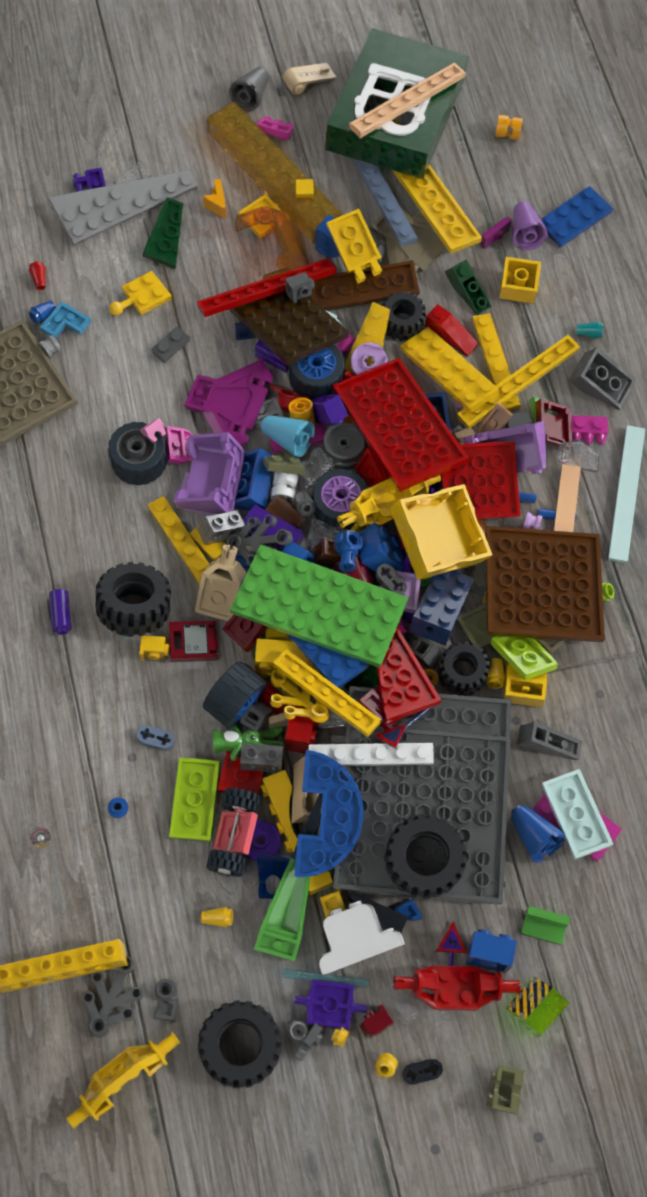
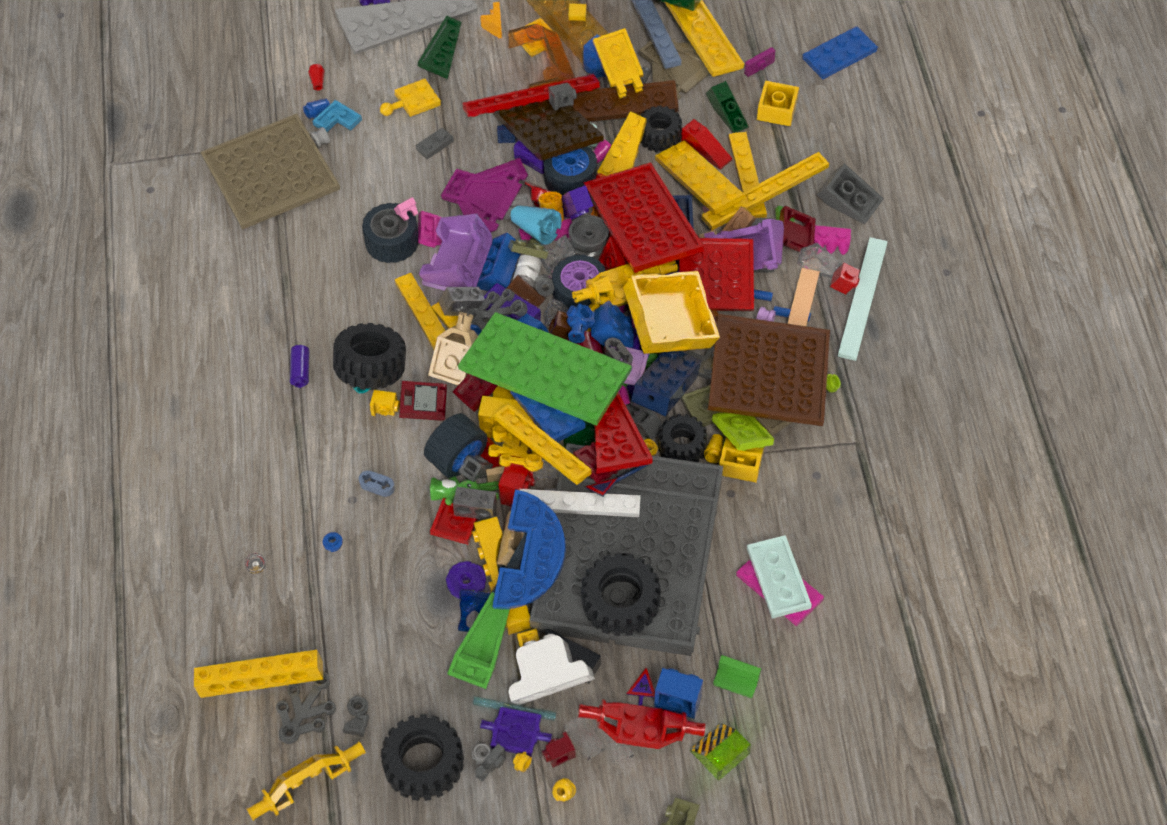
camera: 10 degrees right, 10 degrees down
lime plate [169,757,220,842] -> none
yellow cone [201,907,233,928] -> none
plate [206,788,261,877] -> none
lavender plate [351,342,388,375] -> none
blue tile [394,899,423,921] -> none
black beam [402,1059,443,1085] -> none
blue cone [511,805,566,863] -> none
medium lavender cone [512,202,548,250] -> none
dark grey slope [517,722,582,760] -> none
teal cone [577,321,603,339] -> none
none -> red brick [830,263,860,295]

